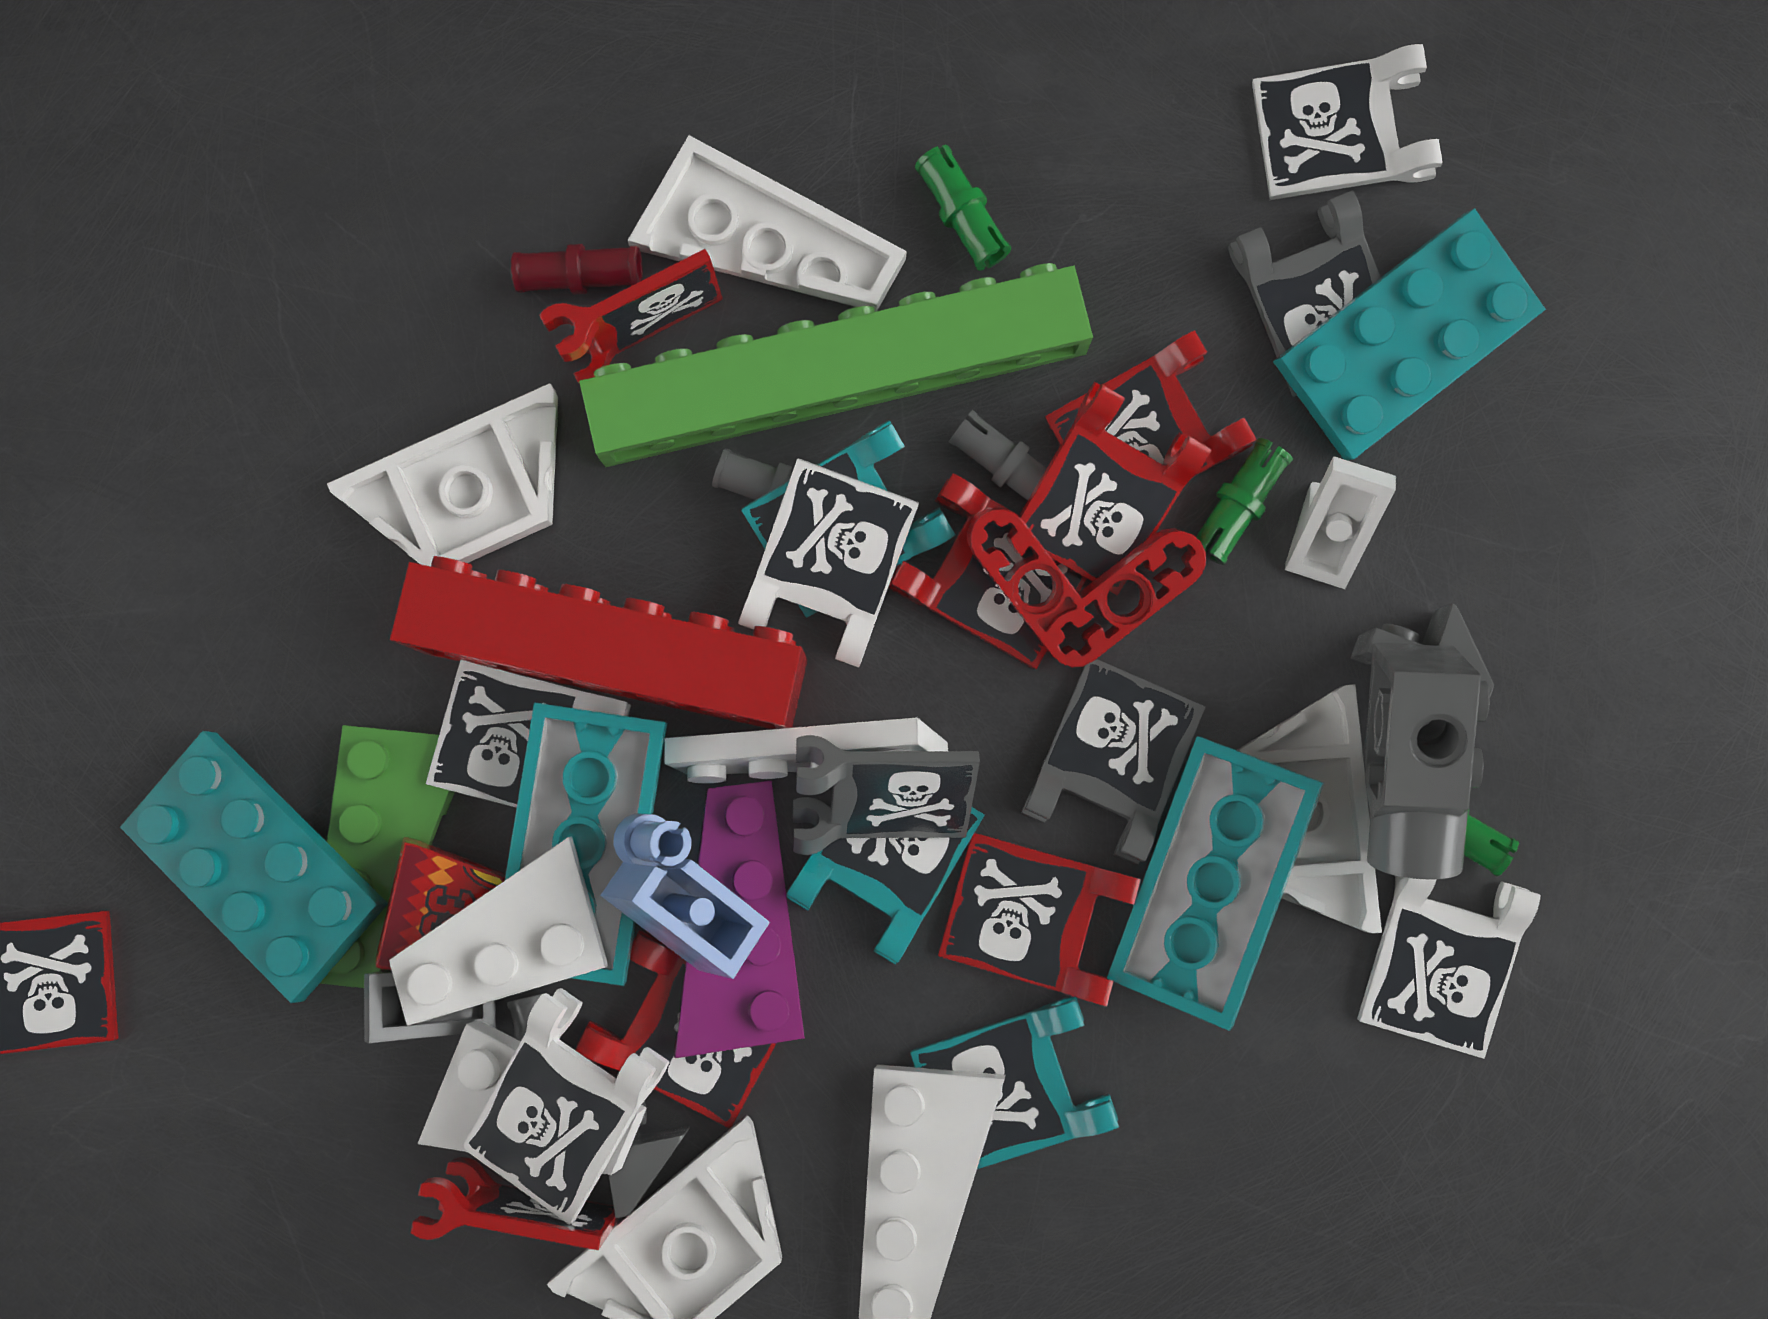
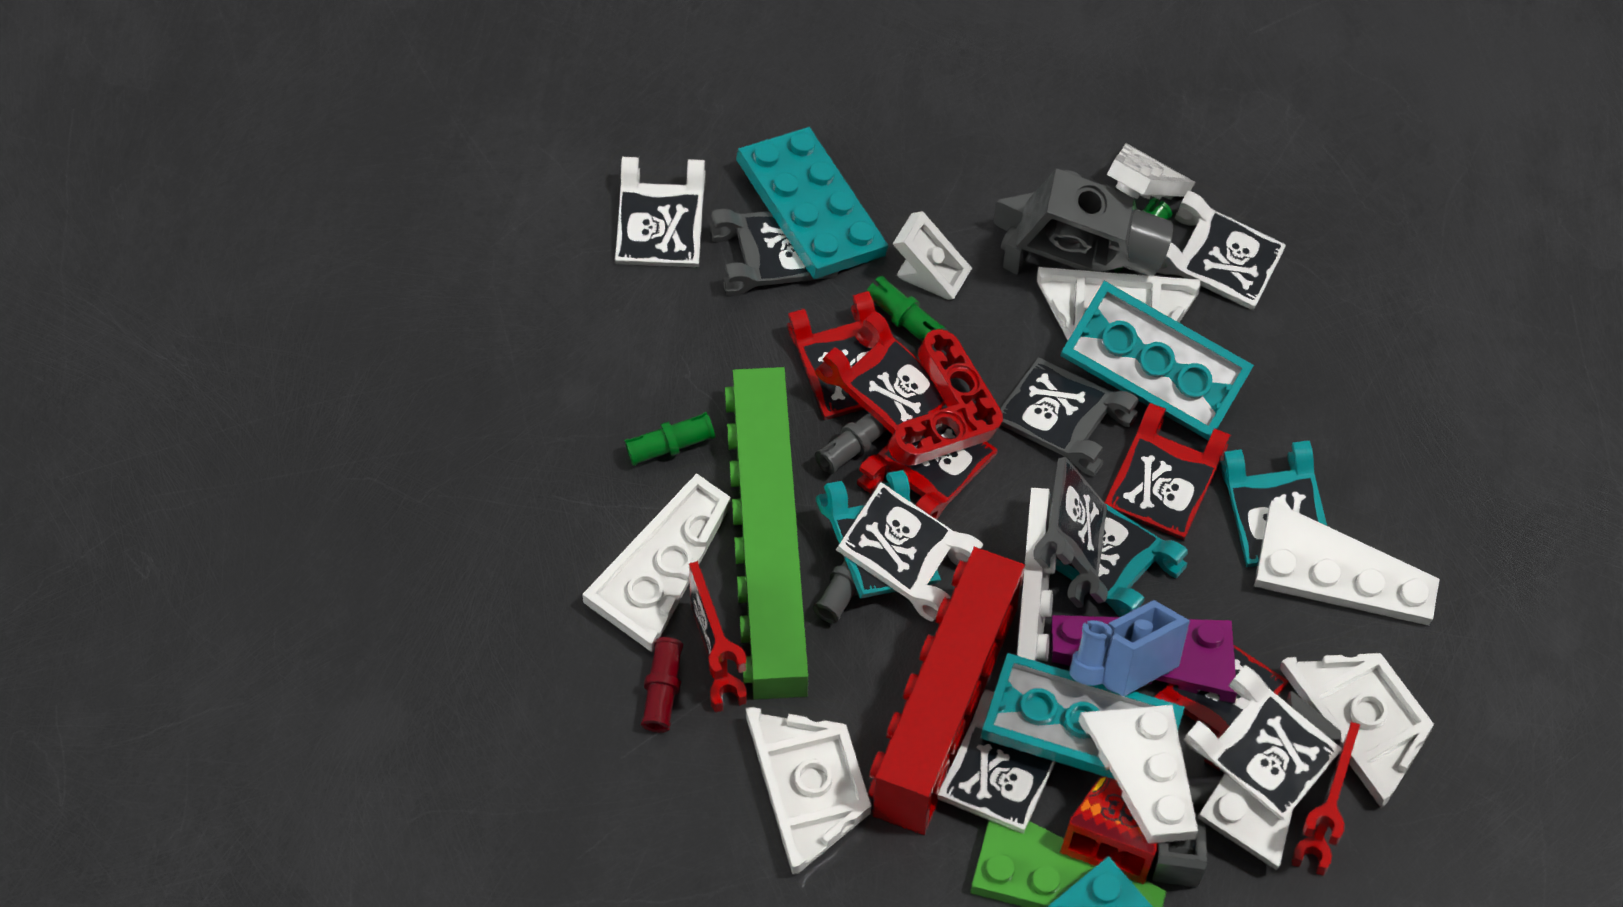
camera: 80 degrees left, 25 degrees down
none -> white wing [1107,143,1195,200]

